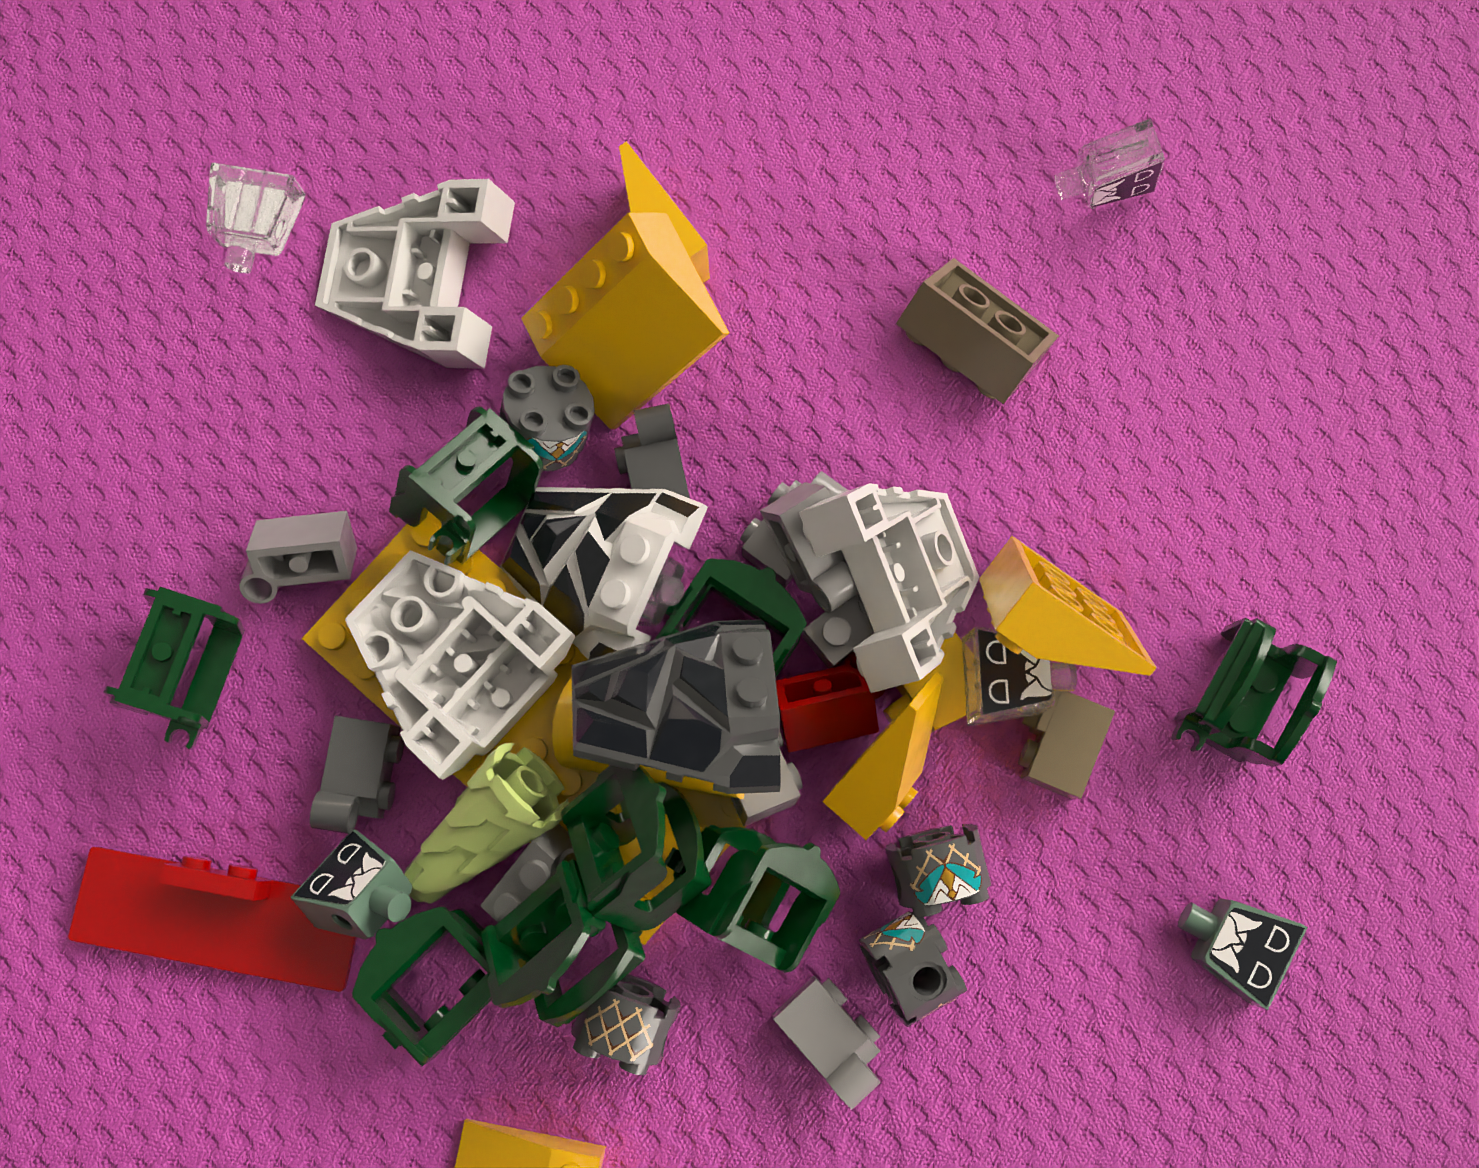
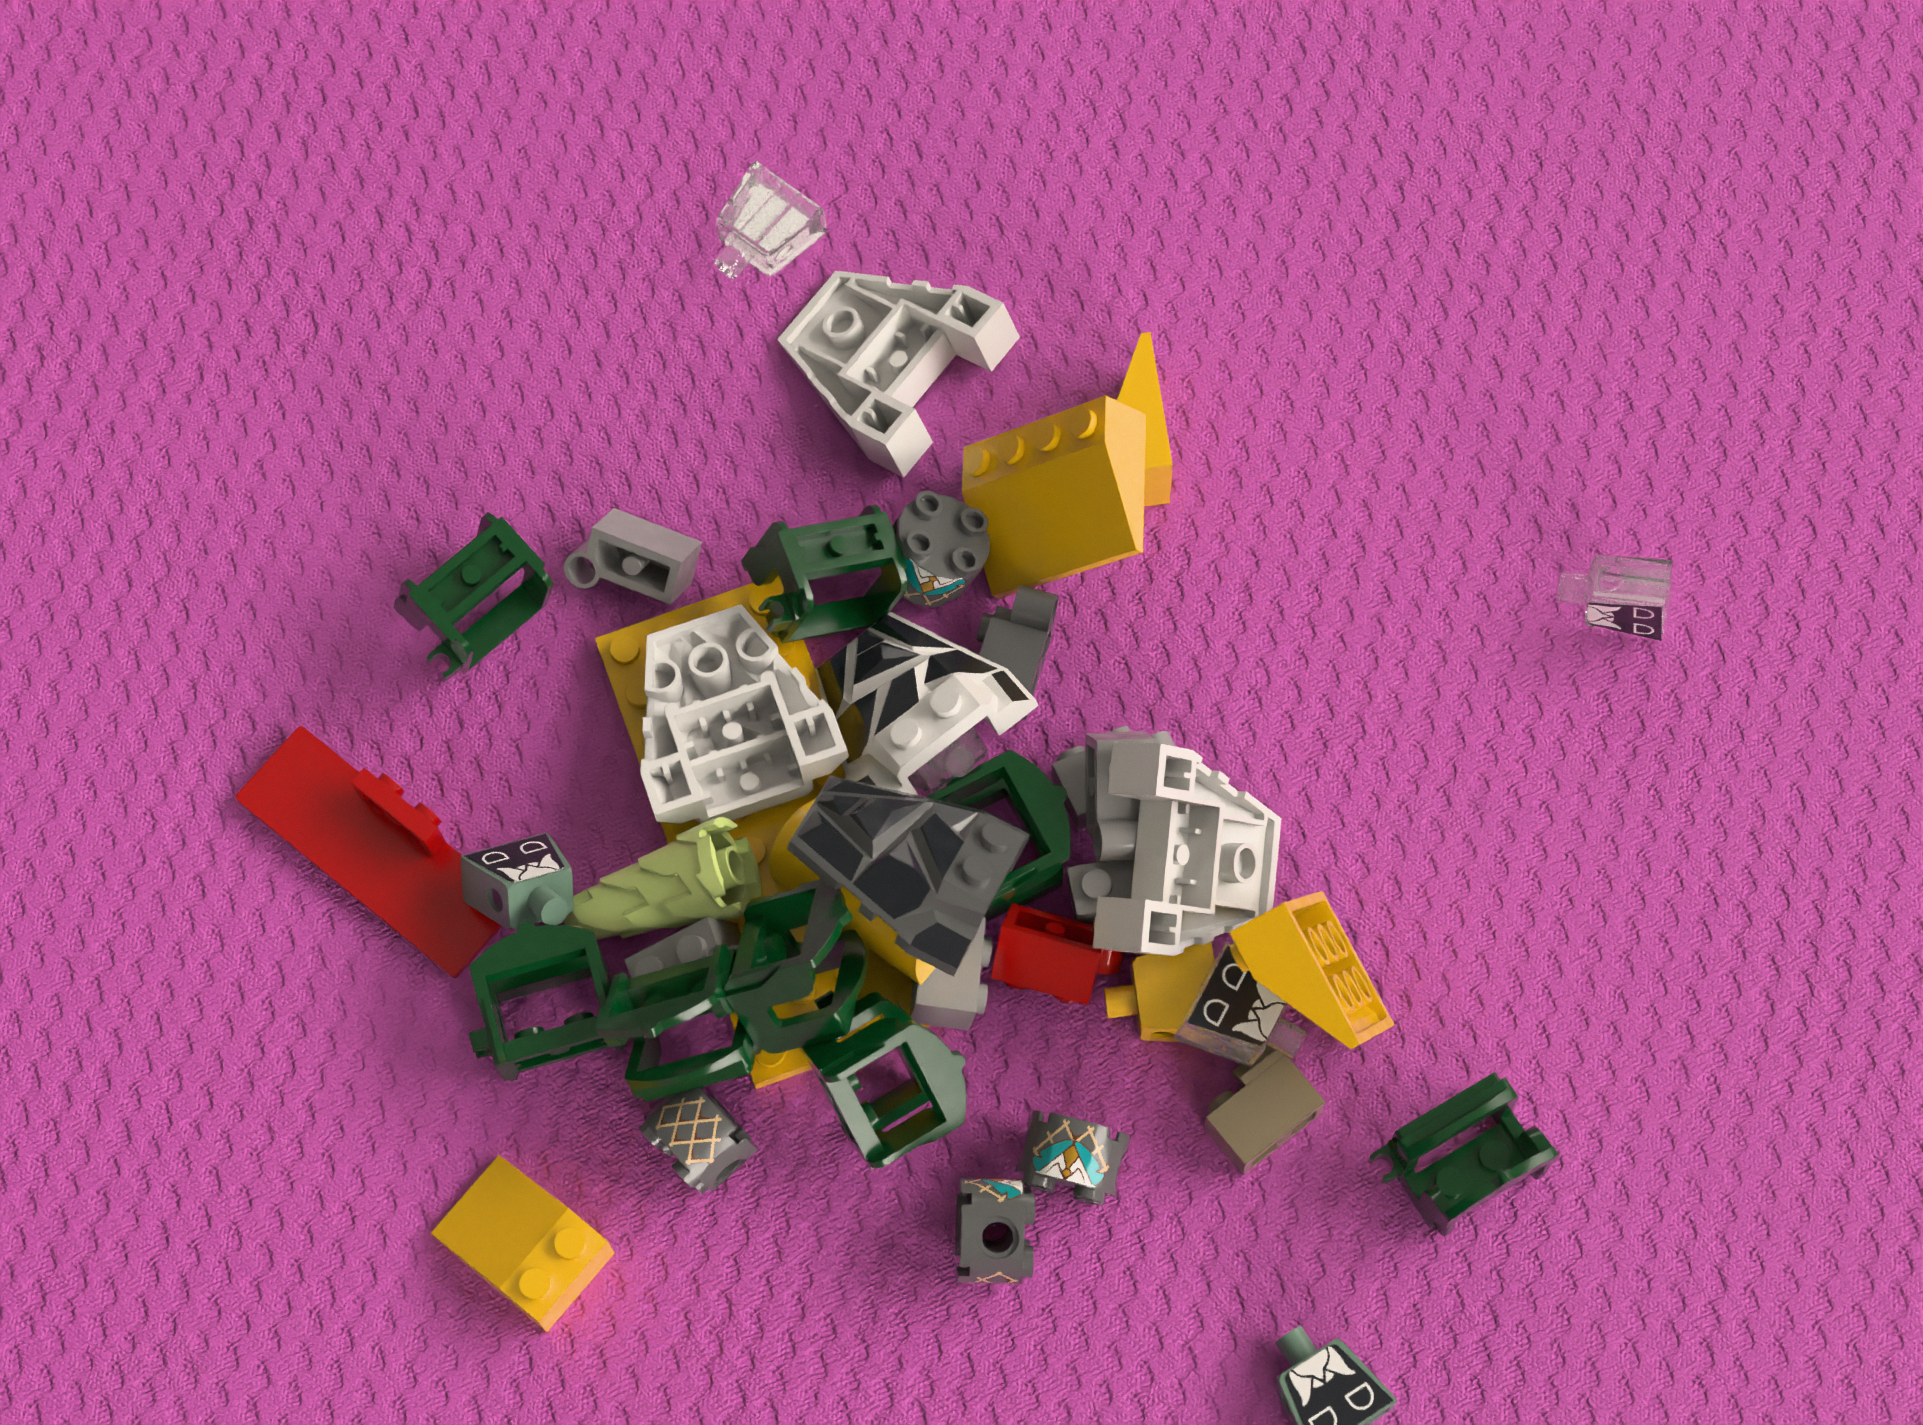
camera: 30 degrees right, 10 degrees down
dark grey hinge [310,716,404,834] -> none
light grey hinge [773,975,881,1110] -> none
yellow slope [822,672,943,840] -> none
dark tan slope [896,258,1059,404] -> none

